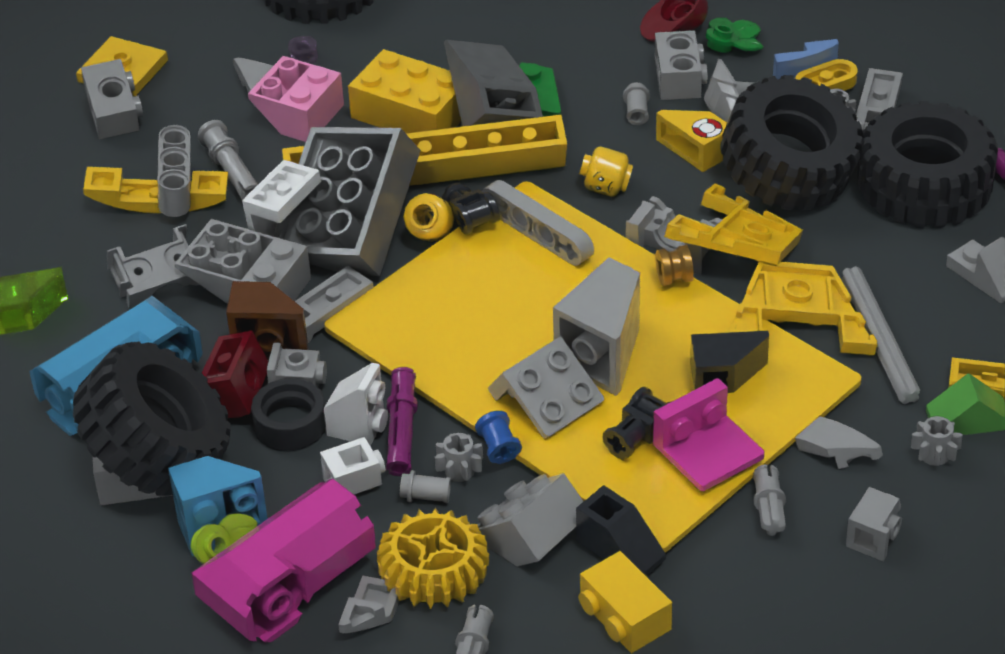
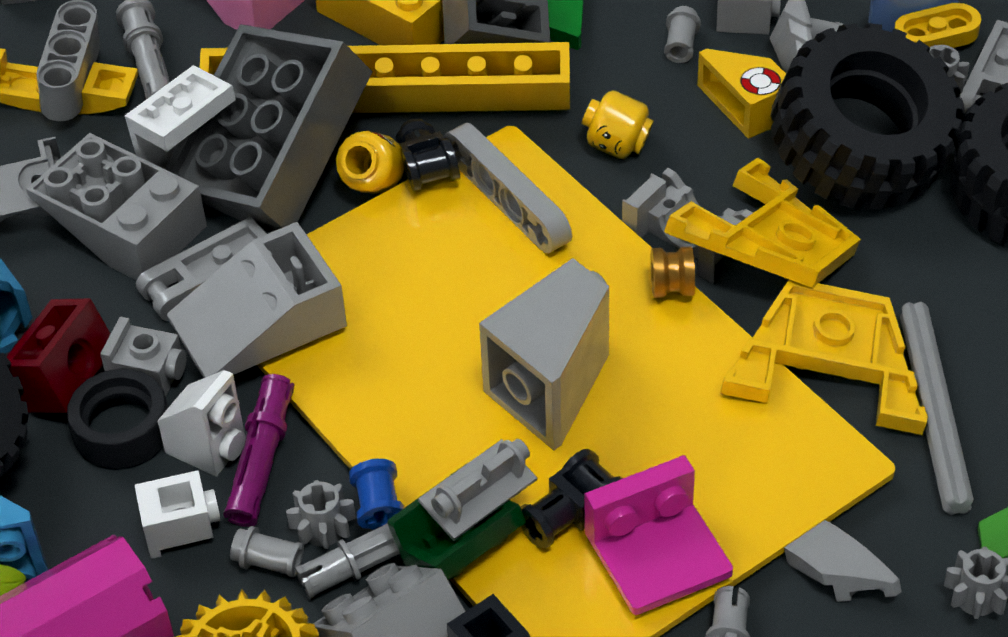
camera: 10 degrees right, 5 degrees up
reddish brown slope [226,281,309,361] -> none
light grey bracket [487,336,604,438] -> none
black slope [690,331,769,393] -> none
none -> light grey slope [167,222,347,378]
none -> light grey axle [294,523,400,599]
none -> dark green bracket [388,464,526,580]
none -> light grey hinge [418,439,537,541]

